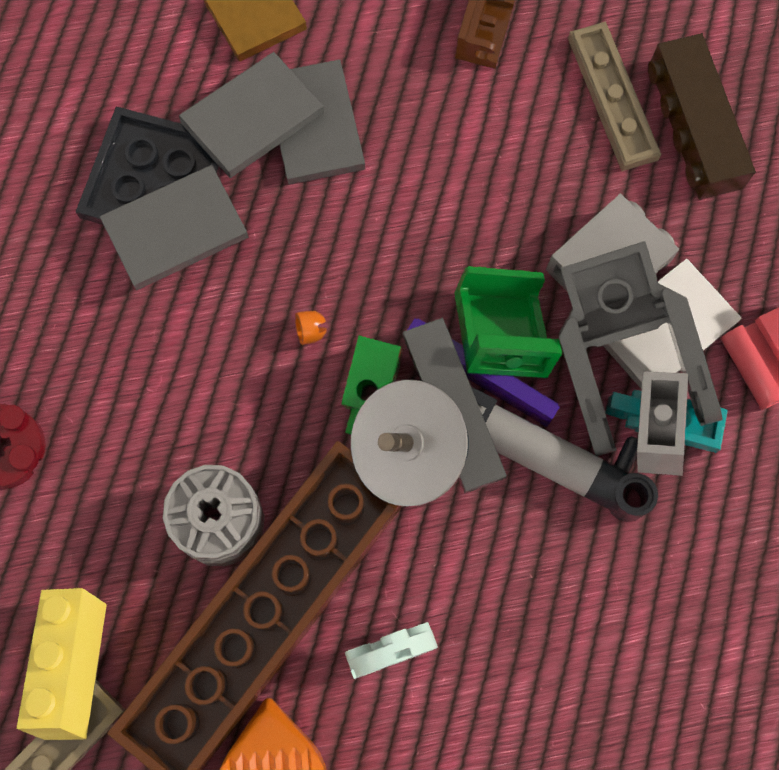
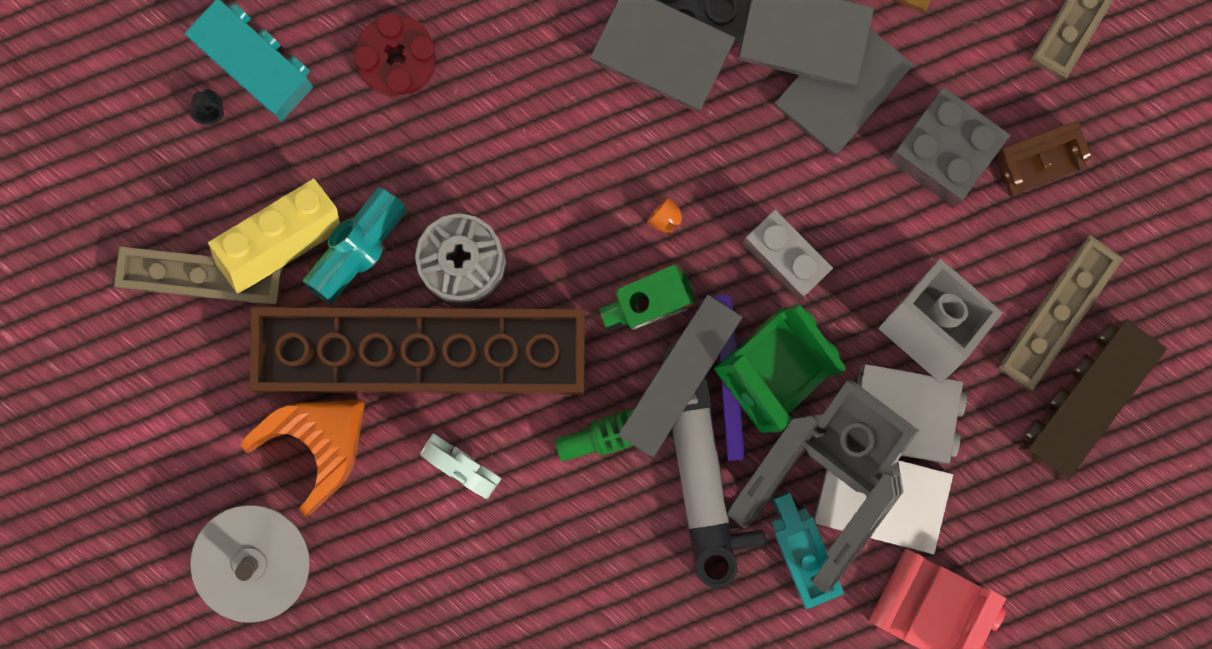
camera: 55 degrees right, 10 degrees up
light grey piece [351,380,469,506] -> none
light grey brick [637,371,688,476] -> none
none -> teal piece [302,187,407,305]
none -> green hinge [554,407,636,463]
none -> light grey brick [742,209,833,302]
none -> light grey brick [878,258,1003,383]
none -> dark grey brick [888,87,1010,207]

